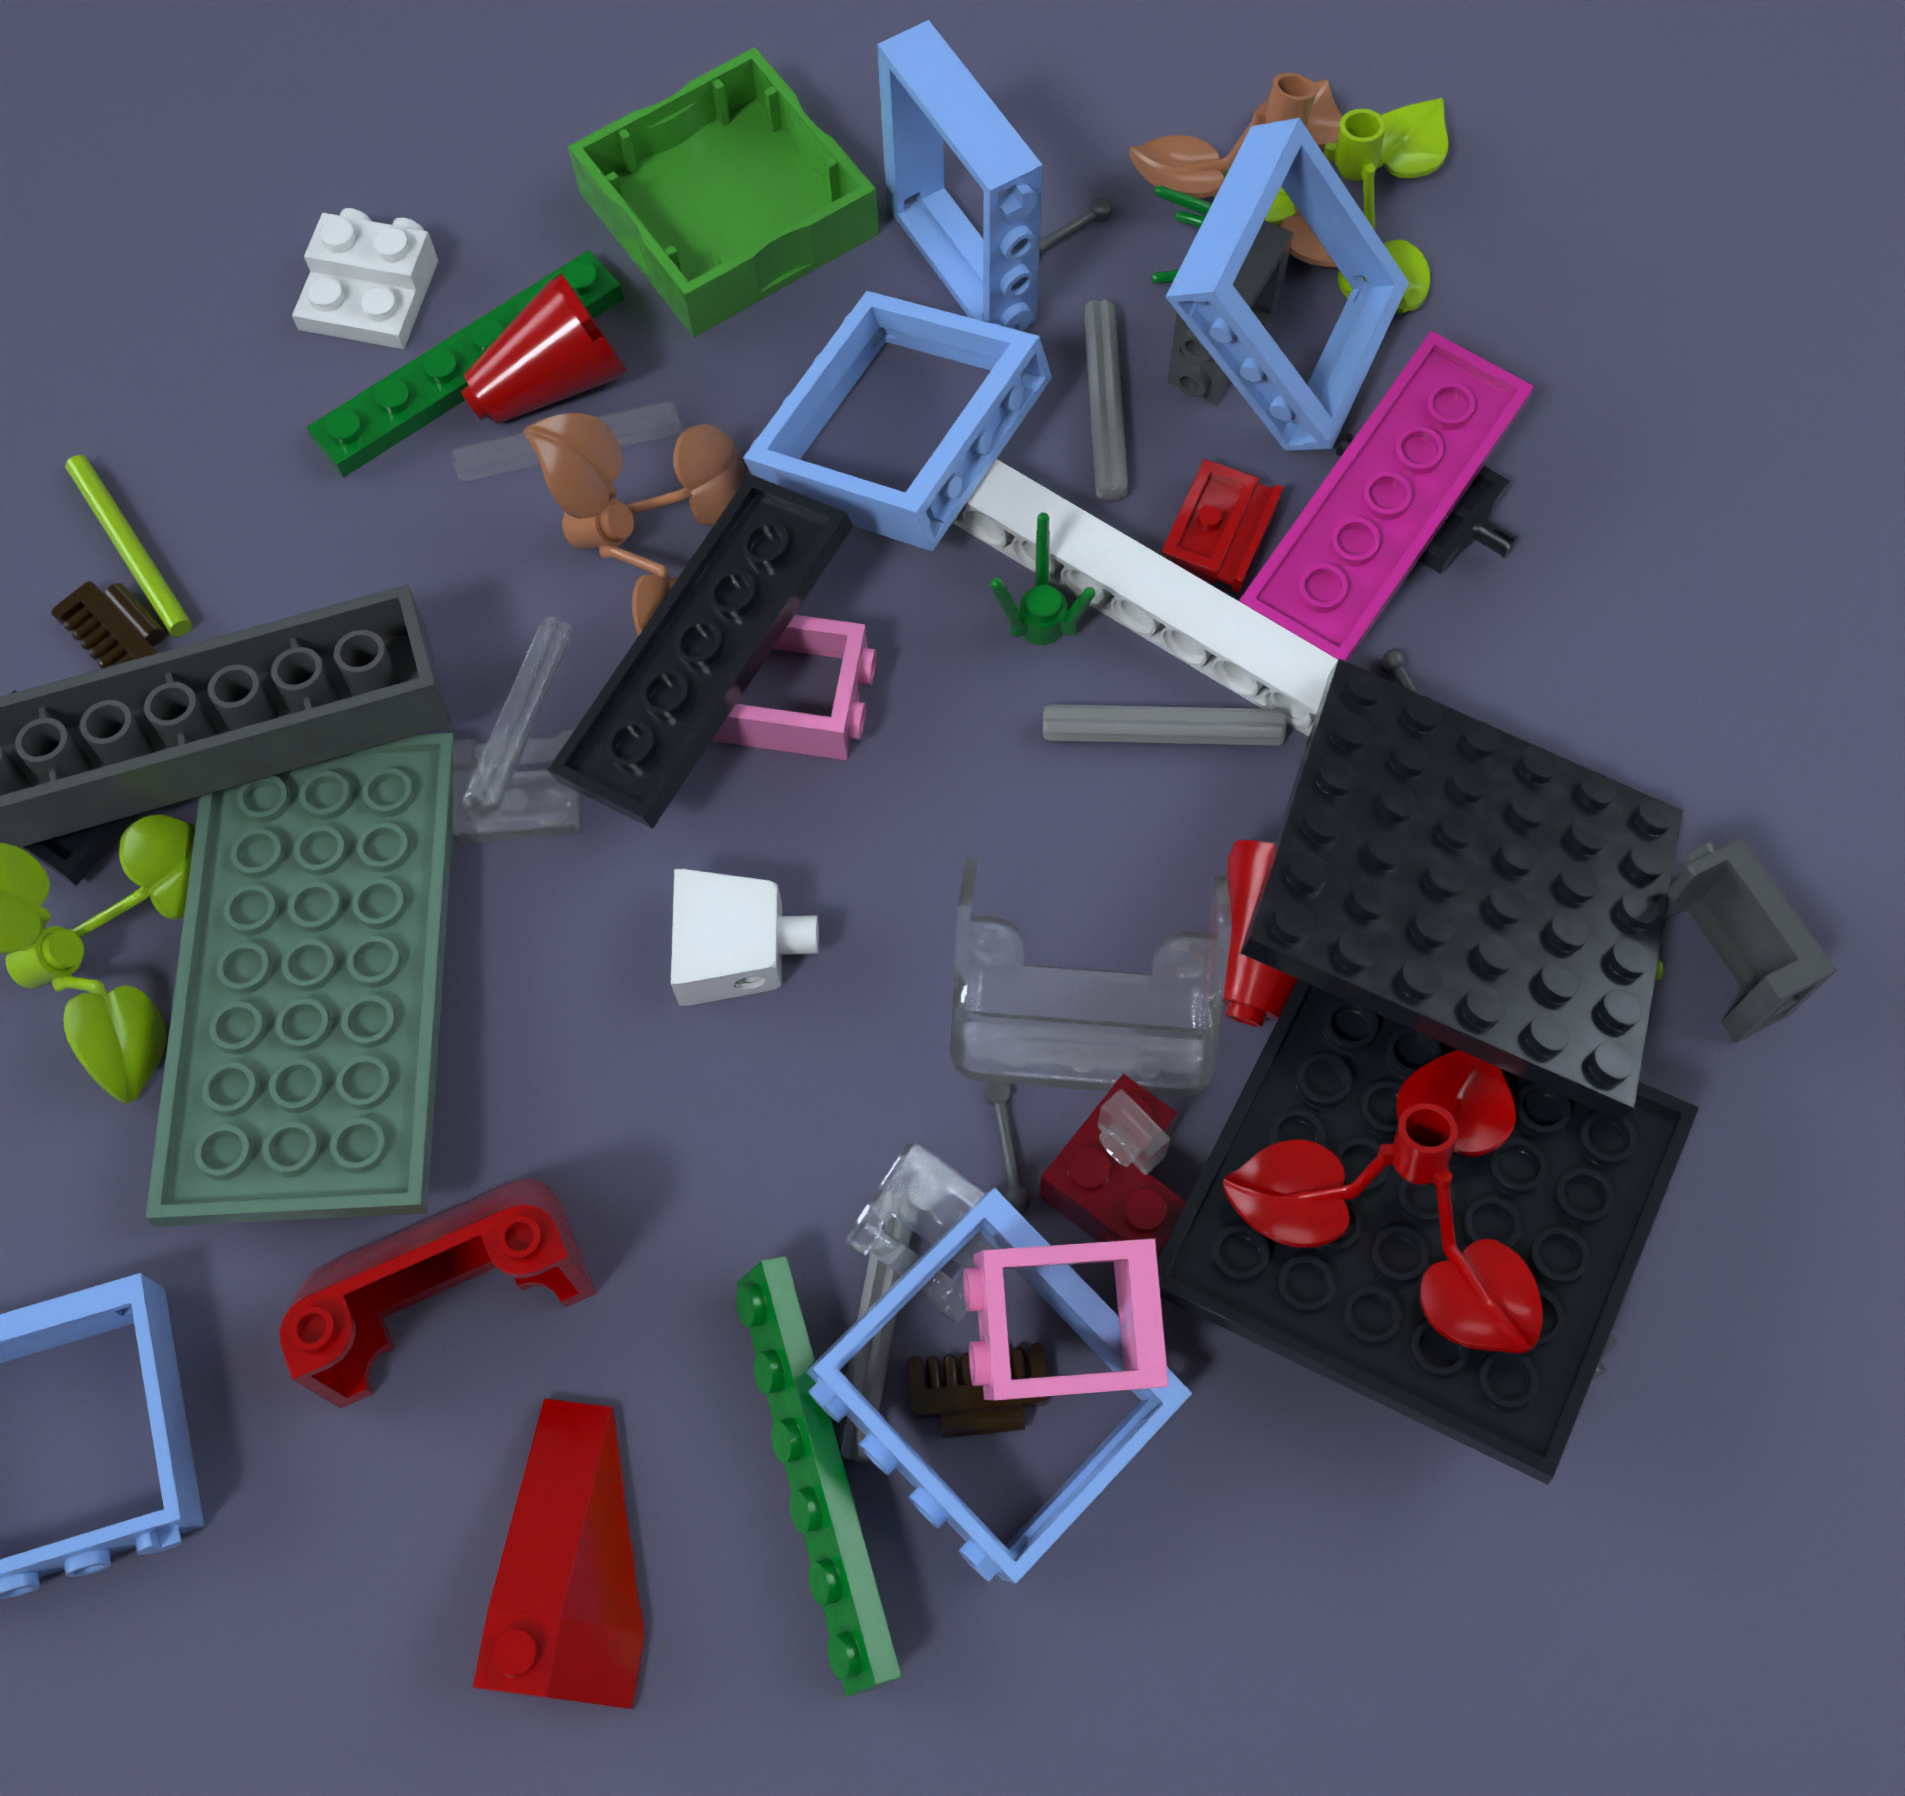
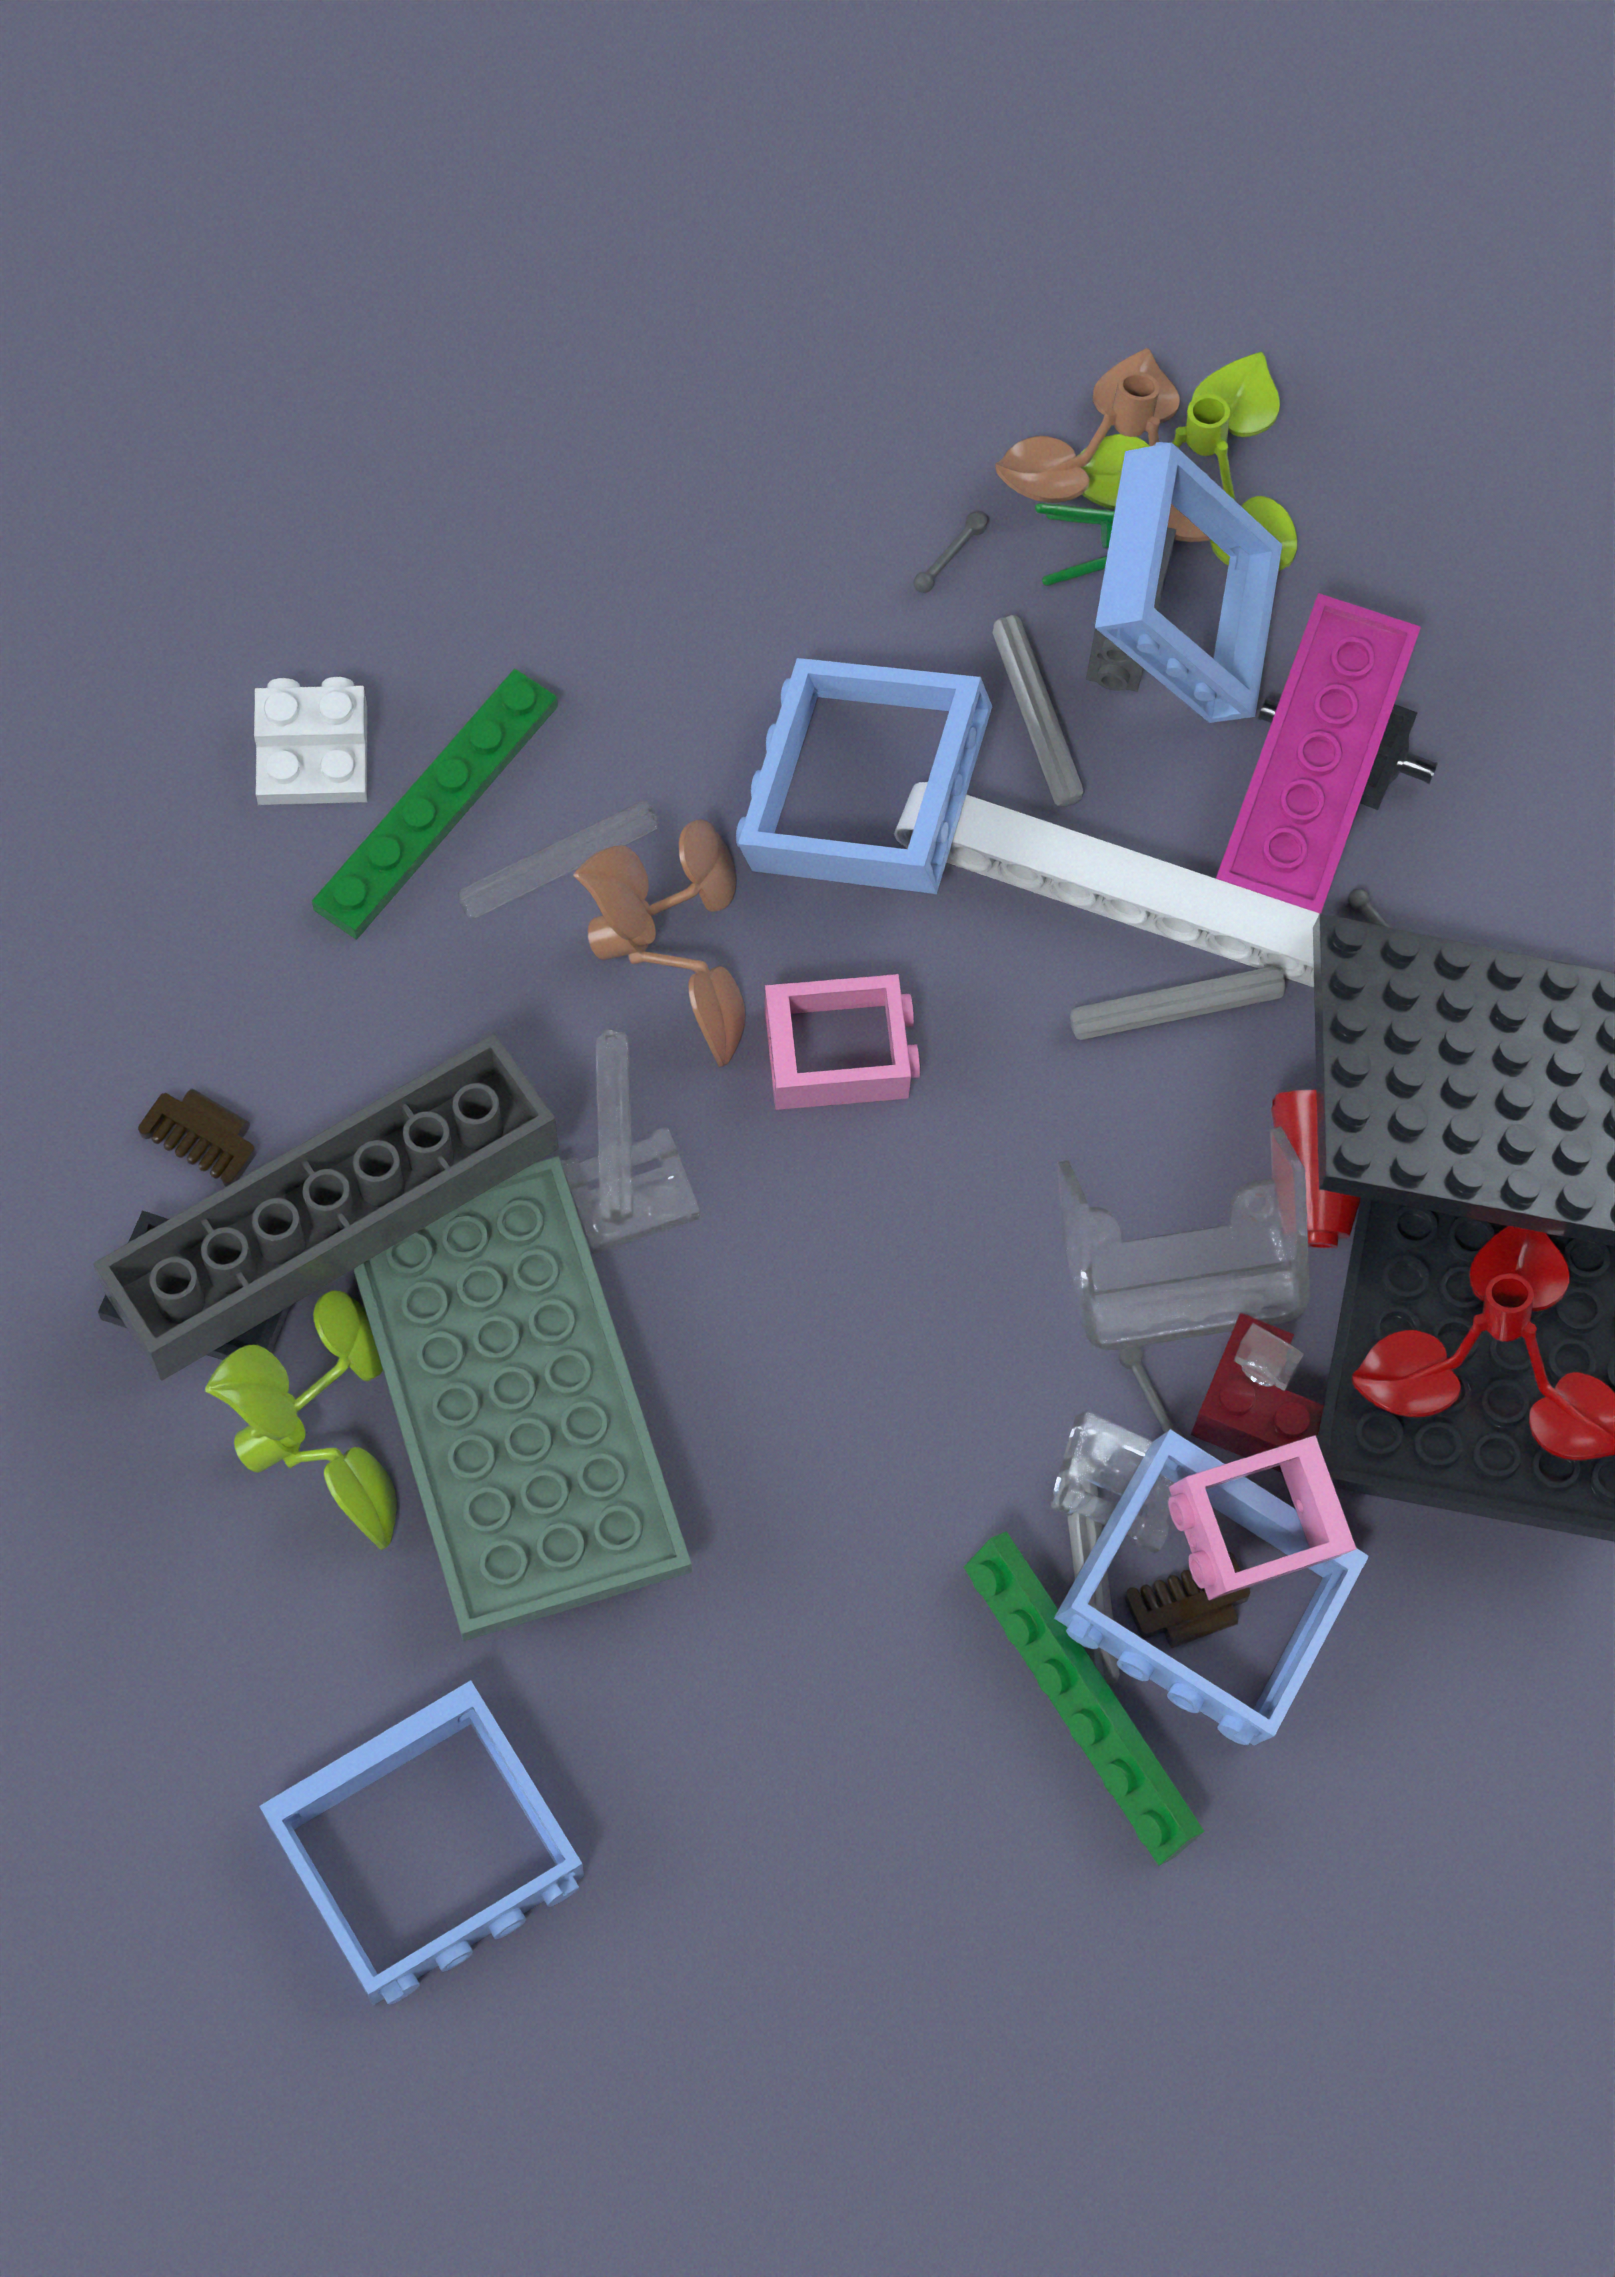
camera: 20 degrees left, 0 degrees up
lime bar [65,455,193,637] -> none
red windscreen [279,1178,597,1408] -> none
red cone [461,273,627,424] -> none
red wedge [472,1399,646,1710] -> none
black plate [547,474,853,829] -> none
bright green tile [568,47,879,338] -> none
white torso [671,869,819,1006] -> none
light blue window [877,20,1043,331] -> none
green plant [990,512,1096,645] -> none
red plate [1161,459,1284,593] -> none

